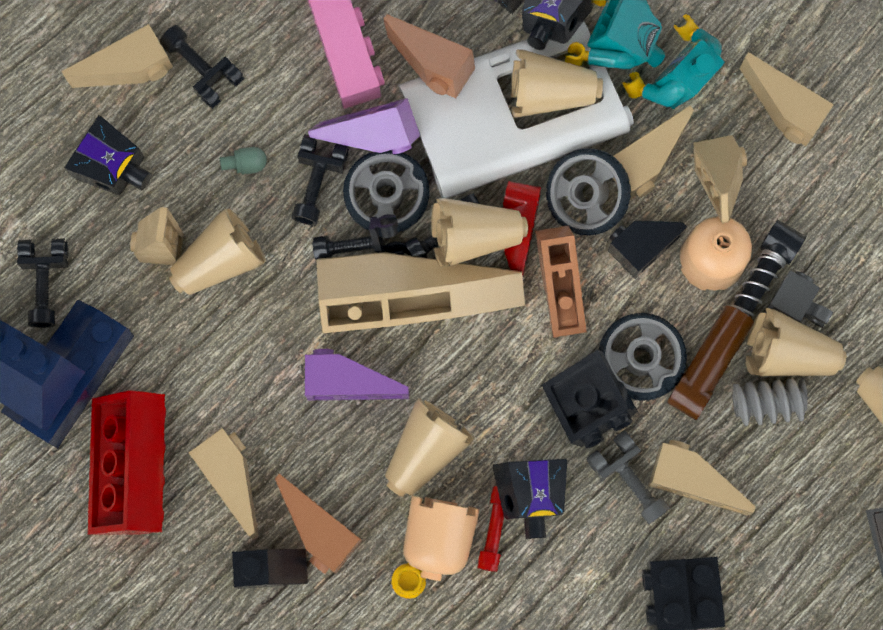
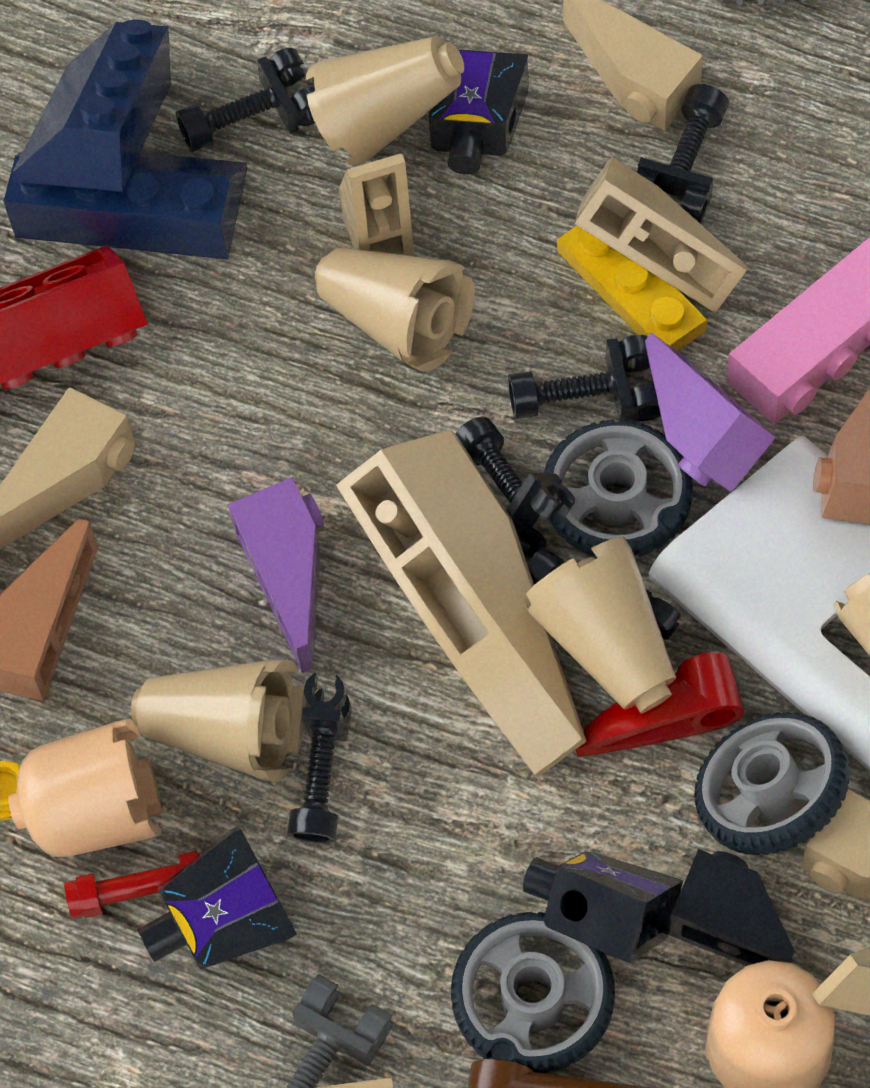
camera: 70 degrees right, 15 degrees down
sand green cylinder [220,147,267,175] -> none
nougat slope [535,226,587,338] -> none
black plate [541,350,638,448] -> none
none -> black bar [287,673,352,843]
none -> tan cone [306,36,464,165]
none -> black torso [523,851,684,963]
none -> yellow plate [557,226,707,351]
none -> tan slope [575,157,748,313]

